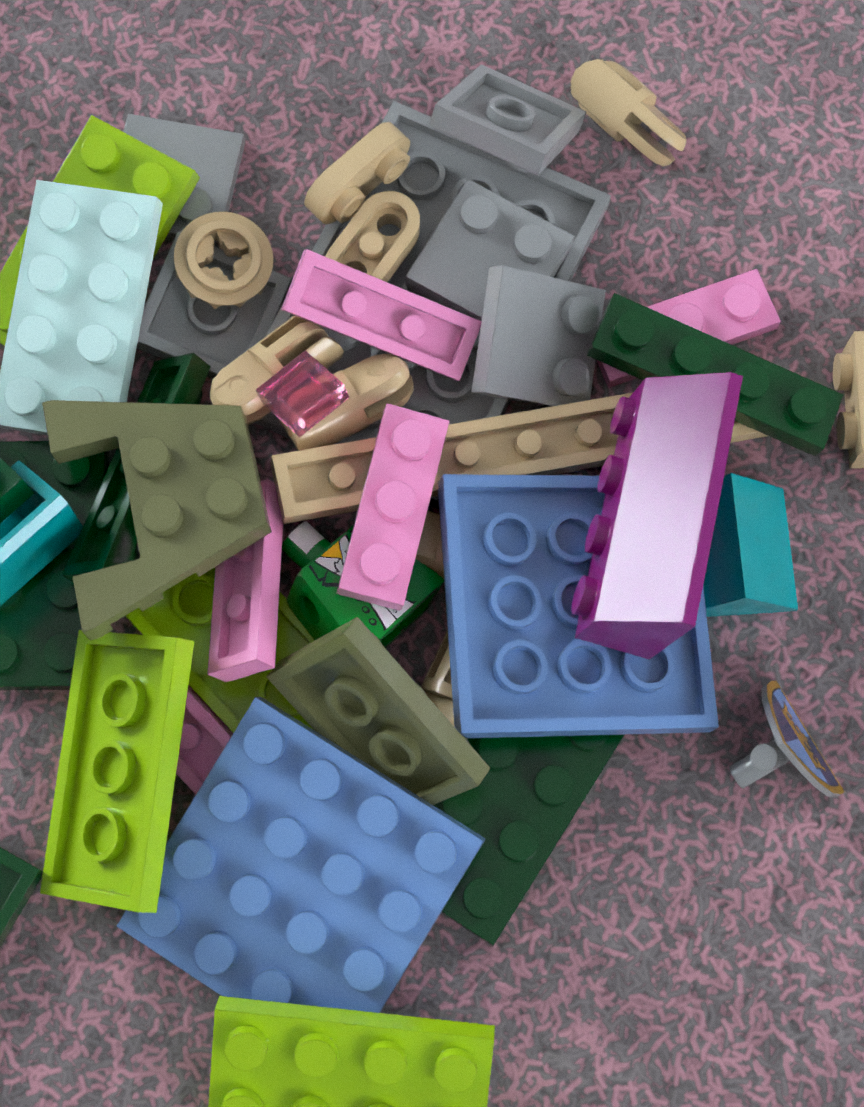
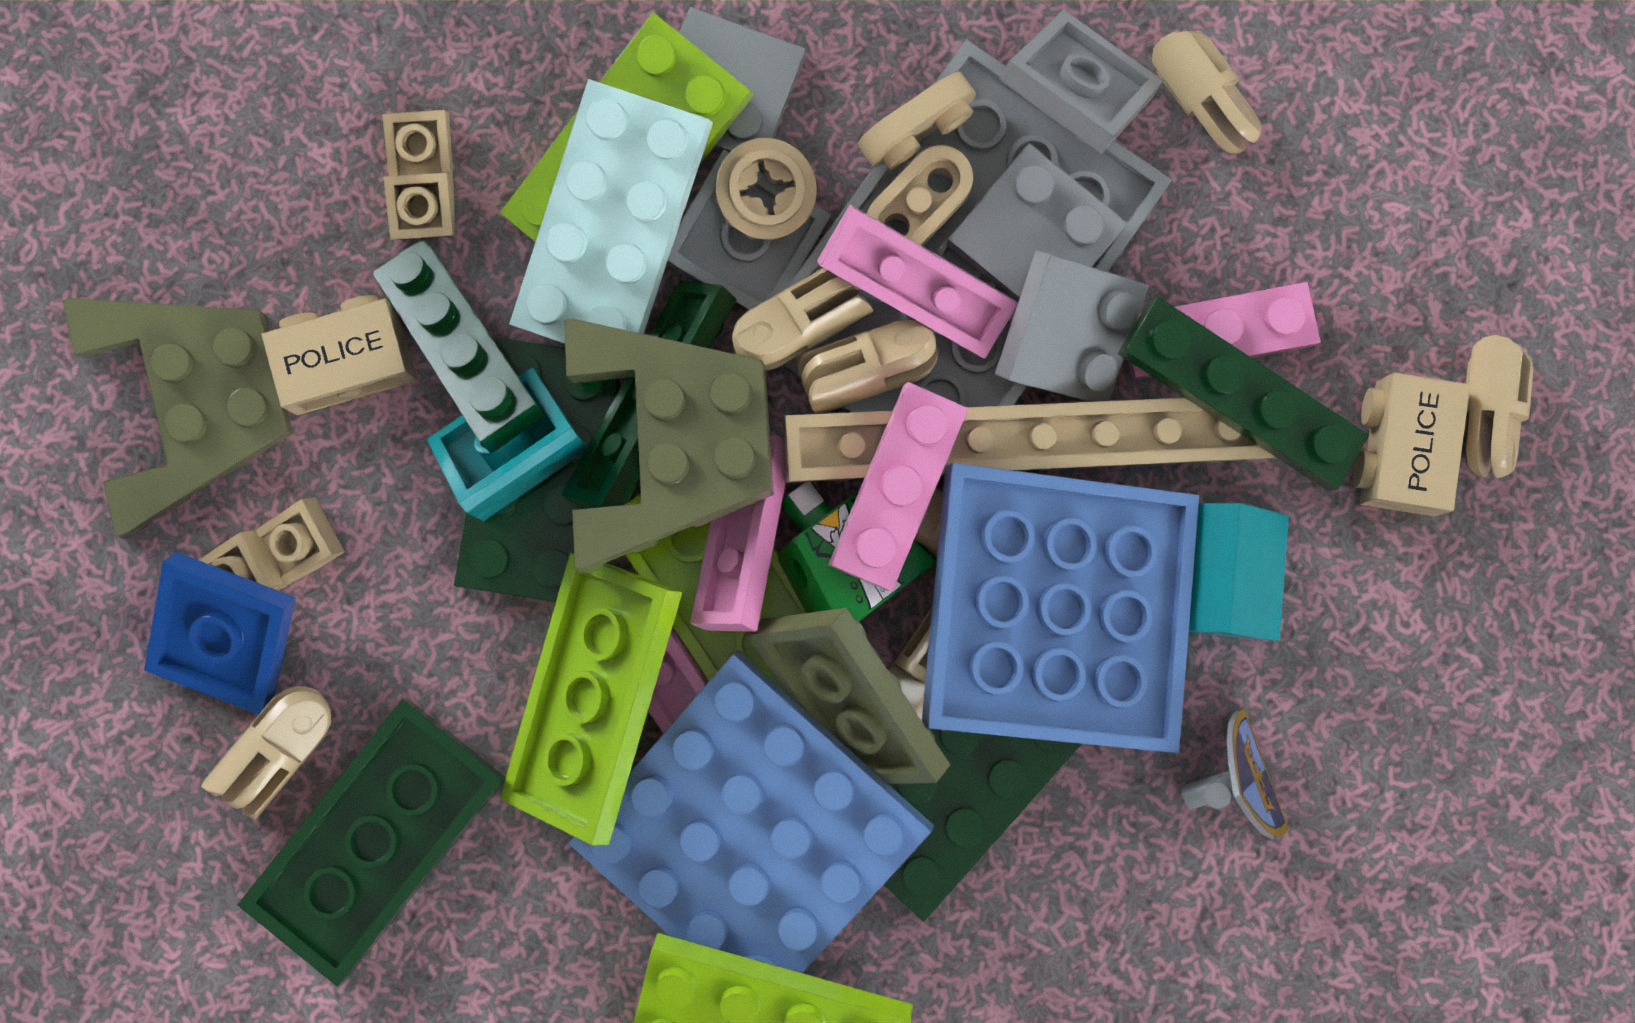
camera: 10 degrees right, 10 degrees up
clear pink tile [256,350,350,438] -> none
slope [571,372,743,660] -> none

